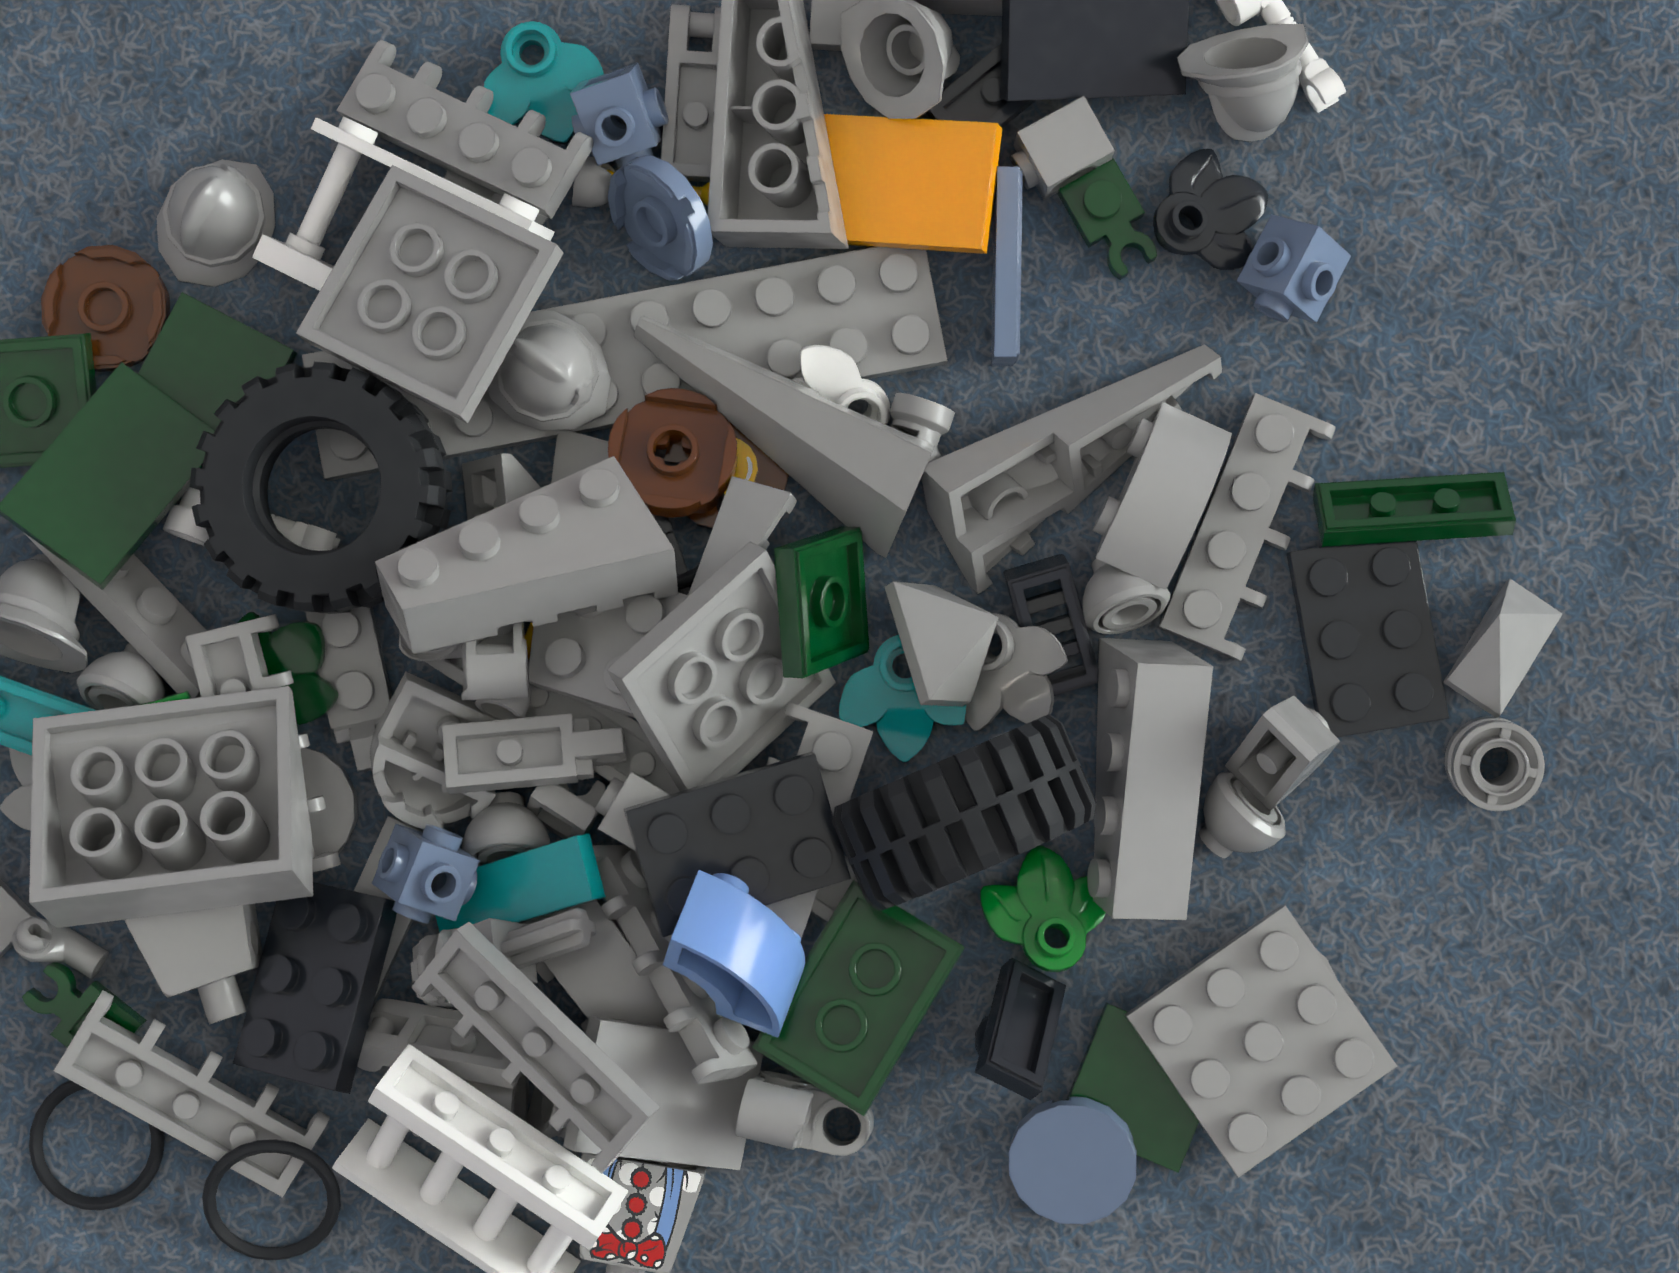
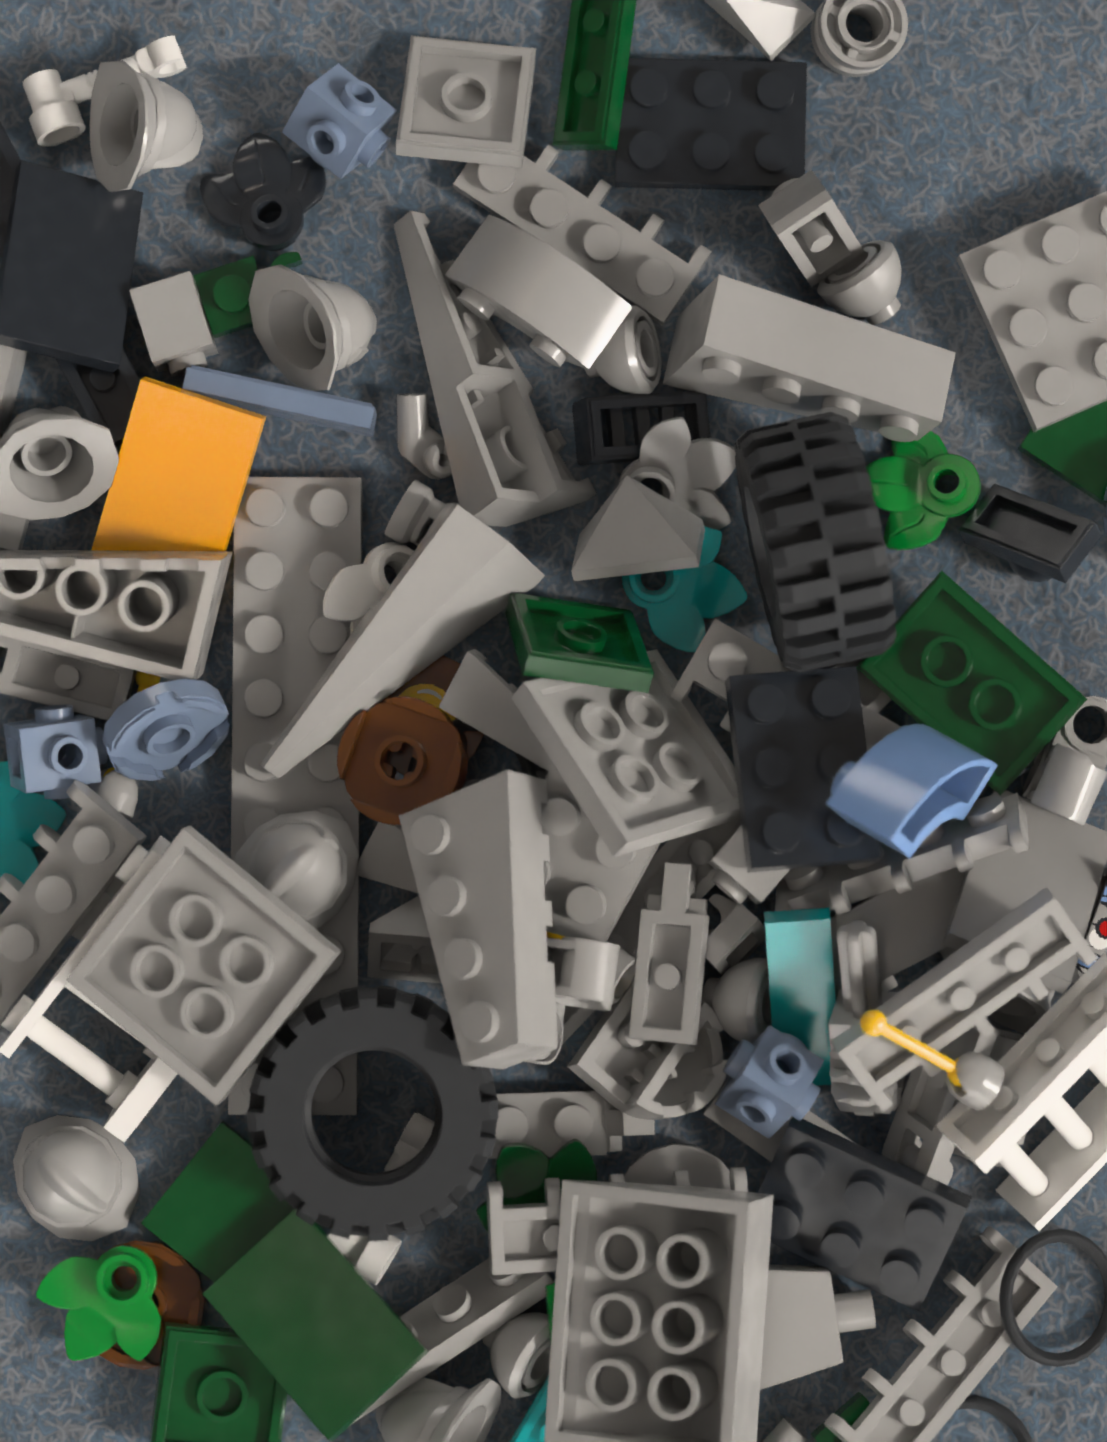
camera: 80 degrees left, 0 degrees up
none -> green plate [36,1245,161,1361]
none -> light grey piece [248,264,377,391]
none -> light grey tile [396,36,536,168]
none -> light grey arm [396,393,452,479]
none -> hinge [860,1010,1004,1110]

